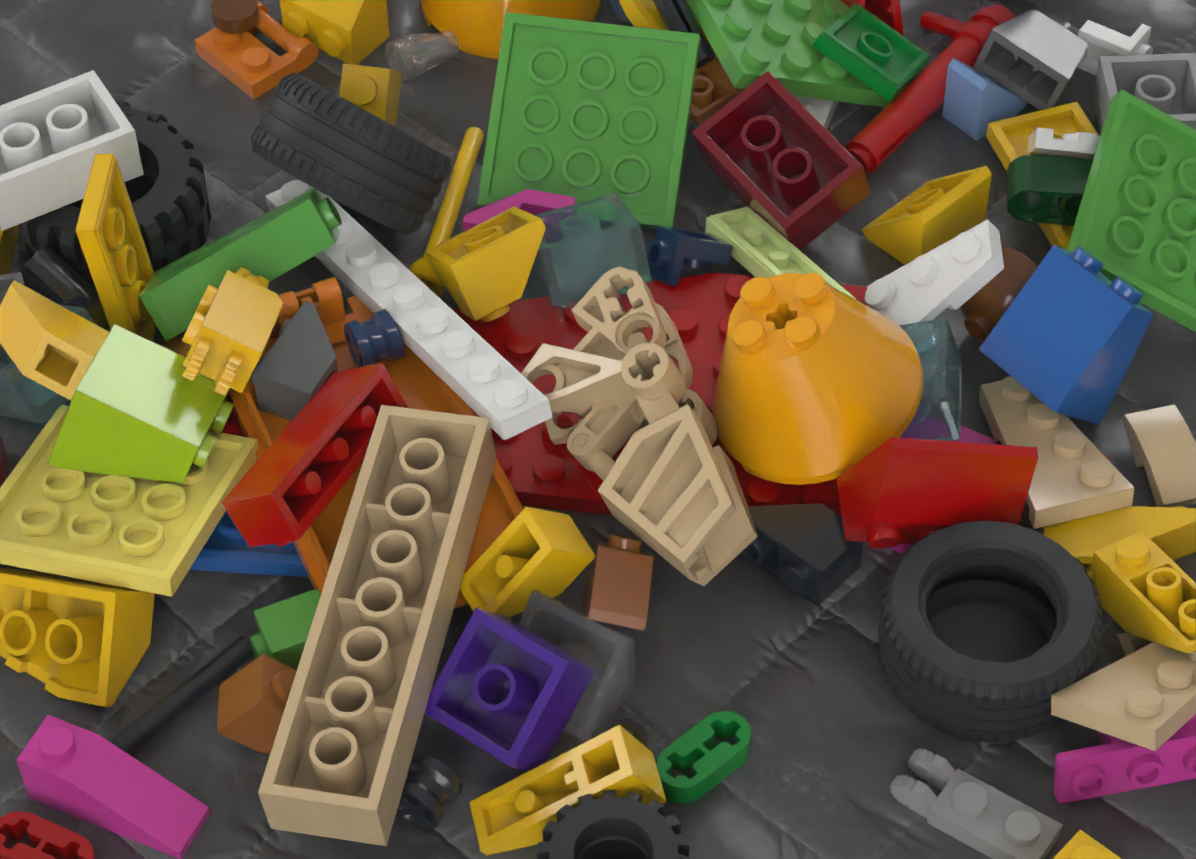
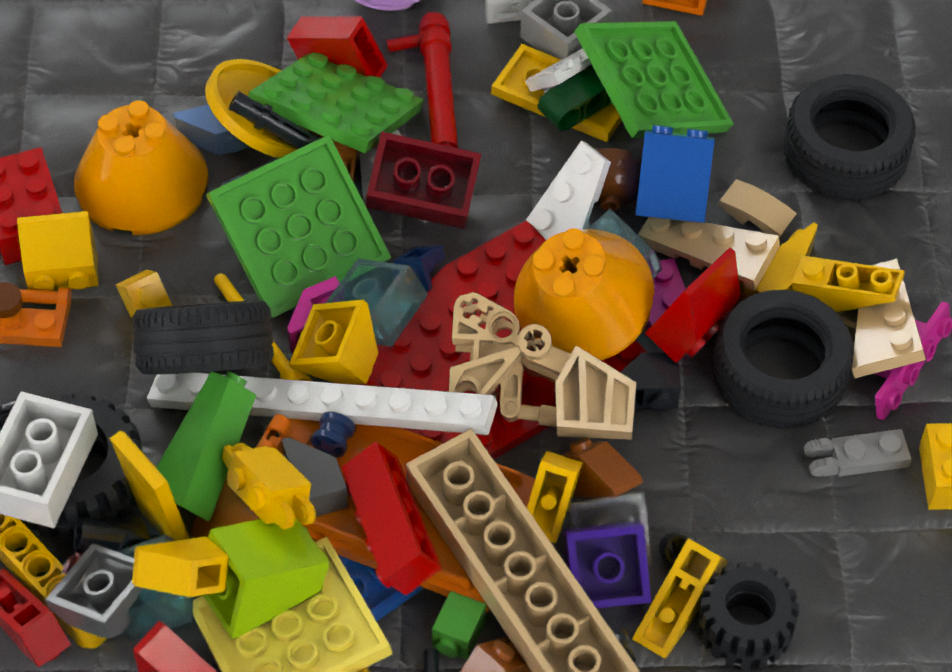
camera: 45 degrees left, 5 degrees up
clear cone [385,31,458,80] -> none
green beam [656,711,752,804] -> none
yellowish green tile [705,206,856,300] -> none
green tile [812,3,931,102] -> none
yellow slope [862,166,992,265] -> none
medium blue slope [942,58,1028,141] -> none
dark grey torso [973,10,1088,110] -> none

